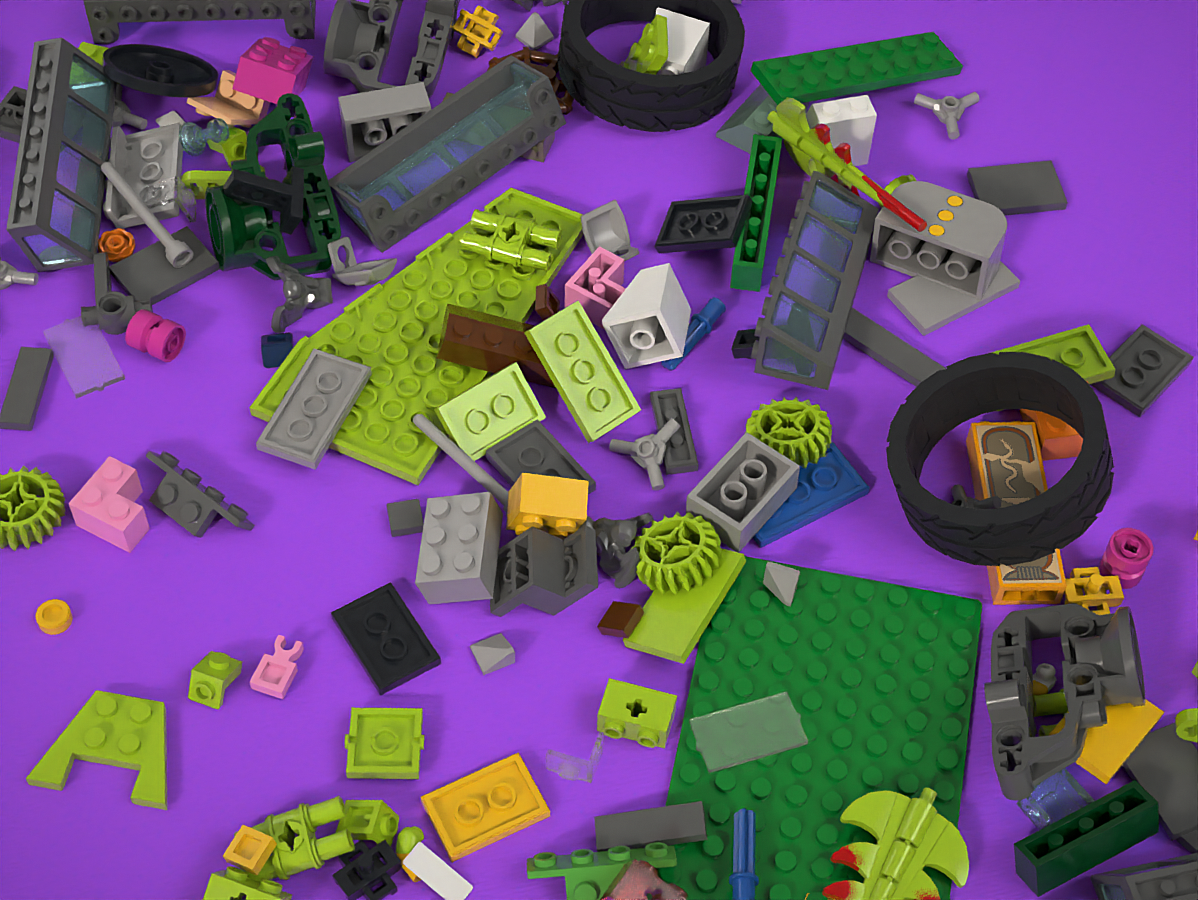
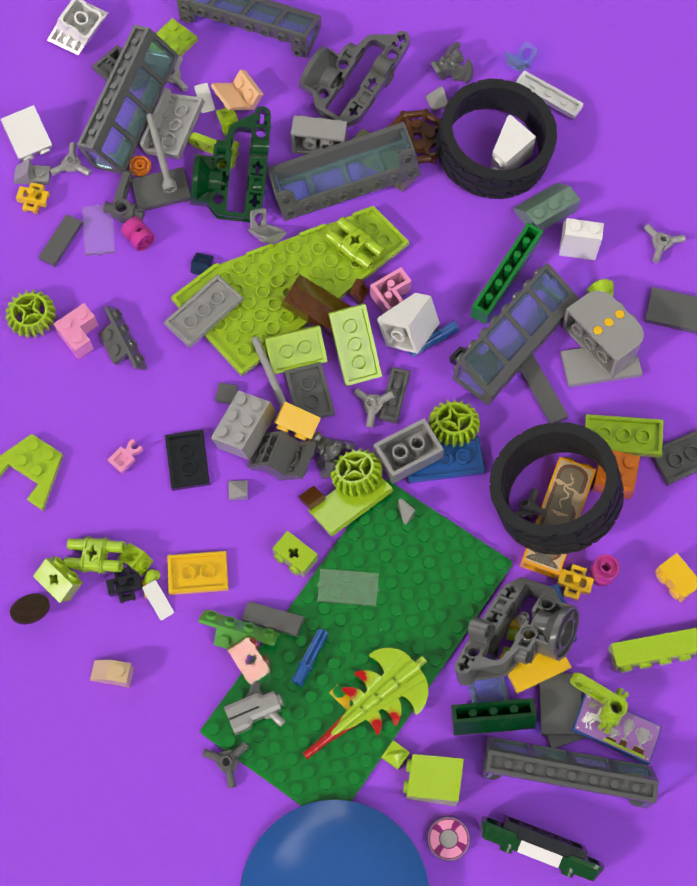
camera: 25 degrees right, 15 degrees up
yellow tile [35,599,73,635] -> none
black dish [102,44,218,97] -> none
clear bracket [146,176,196,223] -> none
clear light blue piece [179,118,229,156] -> none
lime bracket [188,651,243,709] -> none
black bracket [223,166,304,235] -> none
yellow plate [223,825,277,876] -> none
dark pink brick [232,37,314,104] -> none
dark grey animal [266,256,333,333] -> none
lime plate [345,707,425,779] -> none
yellow piece [452,5,503,58] -> none
clear bracket [546,732,605,783] -> none
light grey piece [580,200,639,261] -> none
lime plate [619,14,668,75] -> none
black tile [654,194,753,253] -> none
green plate [750,32,963,105] -> none
lime animal [767,97,927,232] -> none

